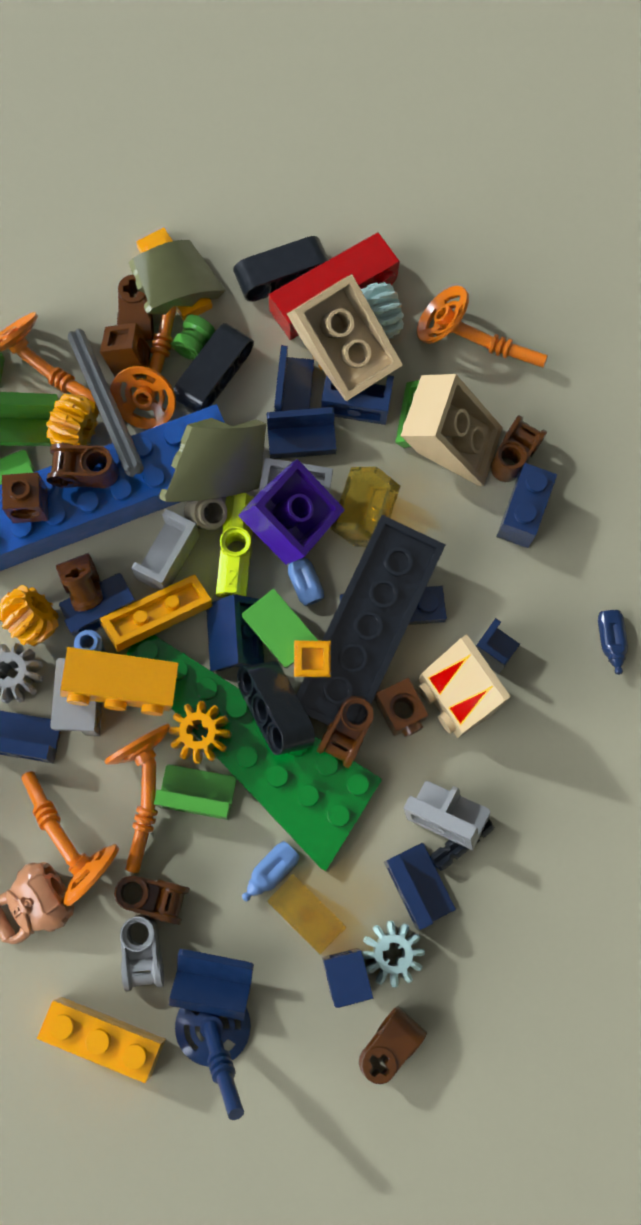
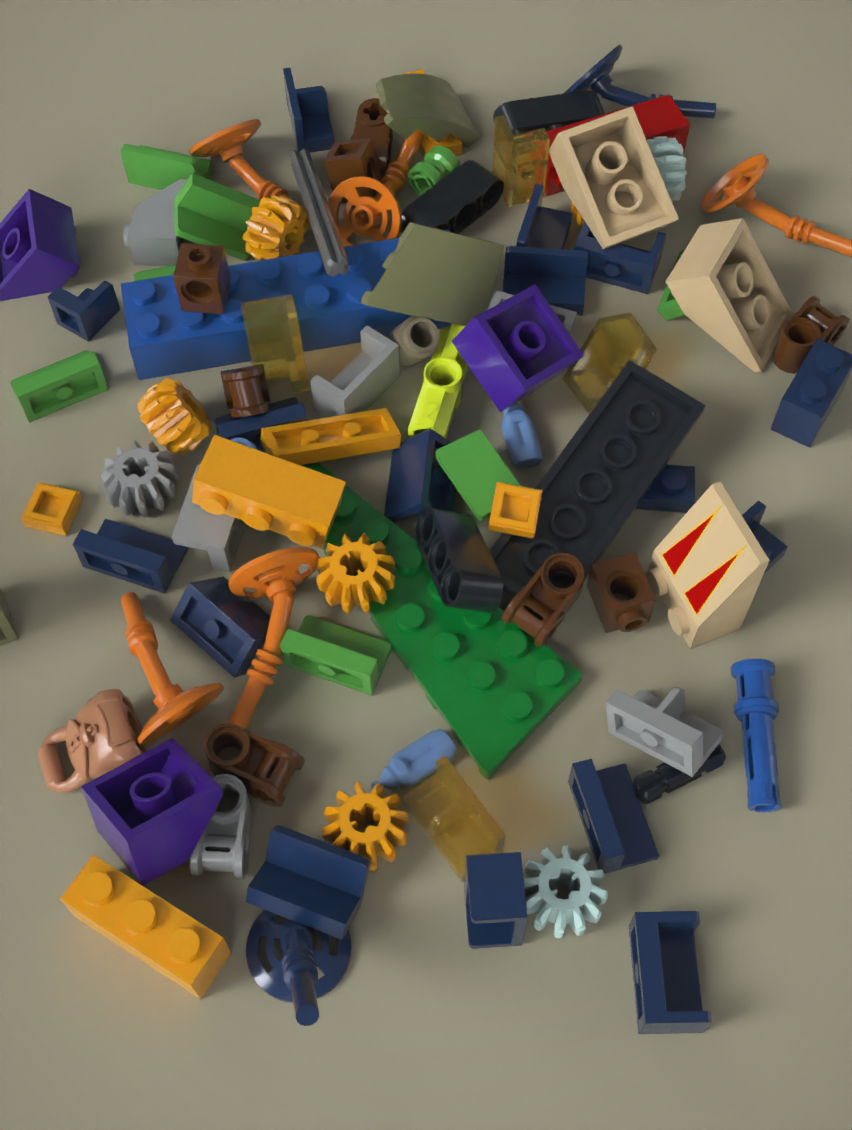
camera: 15 degrees right, 15 degrees down
reddish brown piece [46,443,119,488] -> none
reddish brown piece [358,1006,427,1084] -> none
none -> dark purple slope [81,738,223,886]
none -> dark blue panel [170,576,271,678]
none -> clear yellow panel [241,295,310,393]
none -> dark blue panel [283,67,335,153]
none -> light orange gear [322,781,409,871]
none -> clear yellow panel [492,115,550,207]
none -> dark blue dish [563,44,716,119]
none -> dark blue panel [629,911,712,1034]
none -> blue pin [730,659,782,812]

